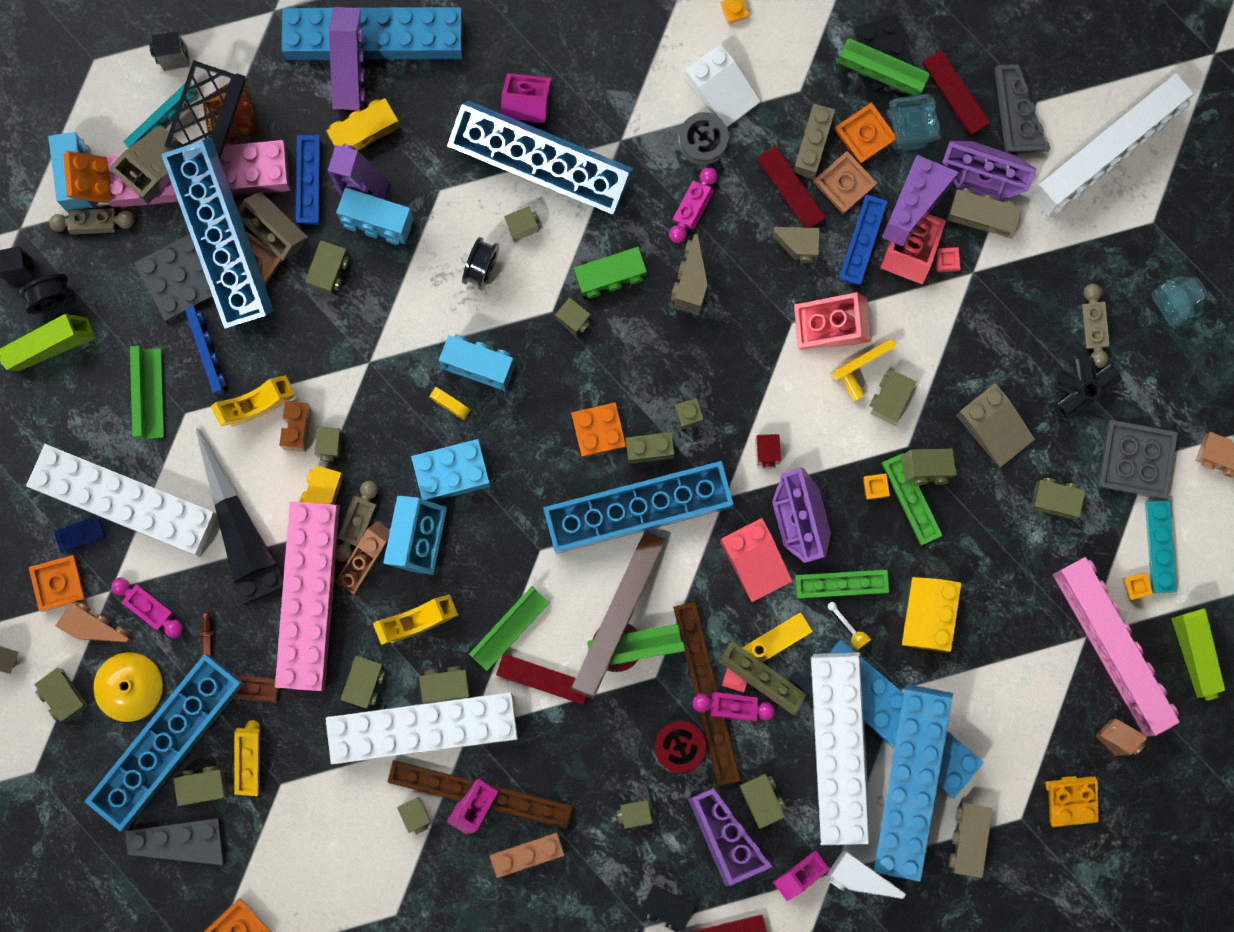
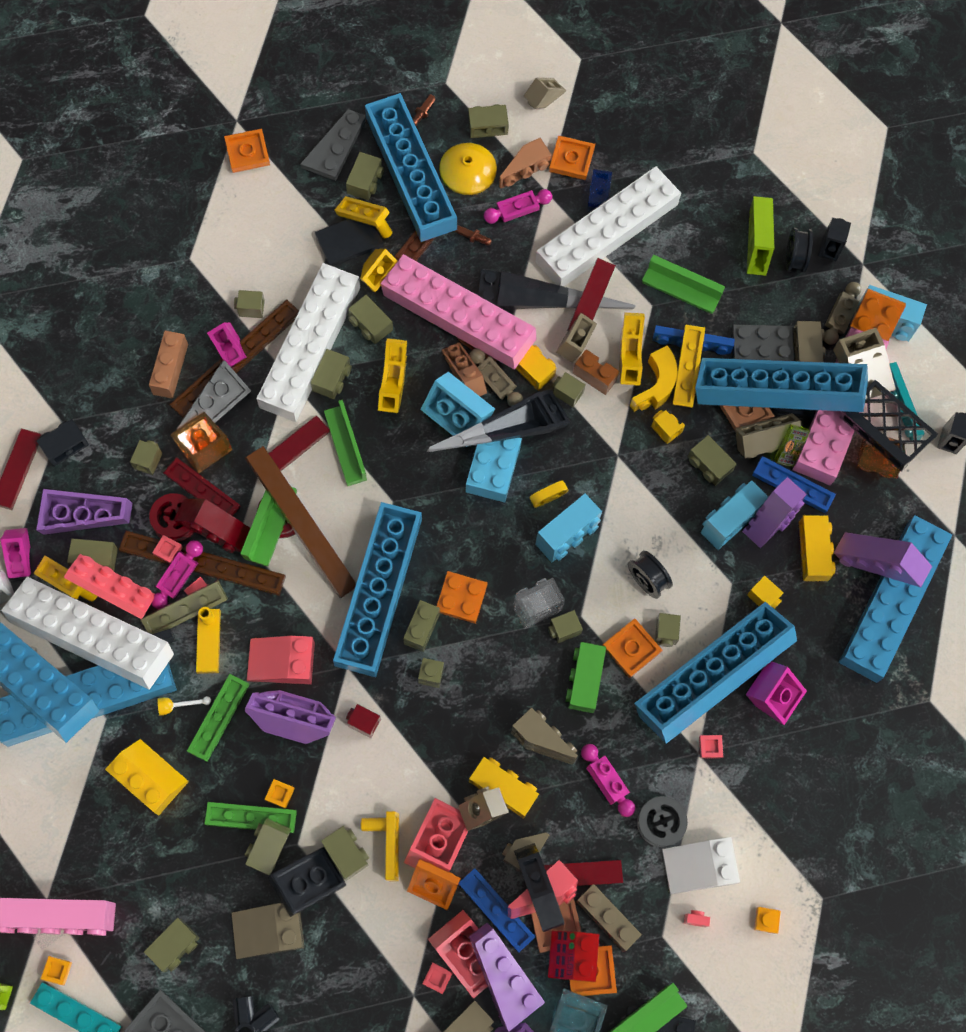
camera: 115 degrees right, 10 degrees down
none -> yellow piece [34,556,97,601]
none -> coral plate [64,554,154,619]
none -> coral plate [152,535,183,564]
none -> dark red tile [163,457,241,516]
none -> clear orange slope [170,412,232,473]
none -> dark red wedge [173,498,250,553]
none -> dark grey wing [176,360,251,444]
none -> black tile [268,847,346,917]
none -> black tile [315,219,384,266]
none -> yellow slope [360,249,398,292]
none -> orange plate [407,859,461,910]
none -> copper piece [413,94,435,126]
none -> black plate [427,389,571,452]
none -> dark tan brick [458,786,509,831]
none -> yellow brick [469,757,539,819]
none -> coral slope [508,860,578,919]
none -> clear brick [513,578,565,629]
none -> black slope [514,843,565,932]
none -> red slope [548,930,599,982]
none -> dark tan slope [556,313,597,363]
none -> dark red tile [567,258,616,331]
none -> orange plate [602,618,663,678]
none -> yellow arch [630,345,677,412]
none -> yellow brick [651,410,685,444]
none -> yellow plate [672,325,705,408]
none -> coral plate [683,910,710,927]
none -> coral plate [699,735,723,759]
none -> yellow brick [747,576,783,609]
none -> tile [774,424,810,467]
none -> dark tan brick [793,321,826,362]

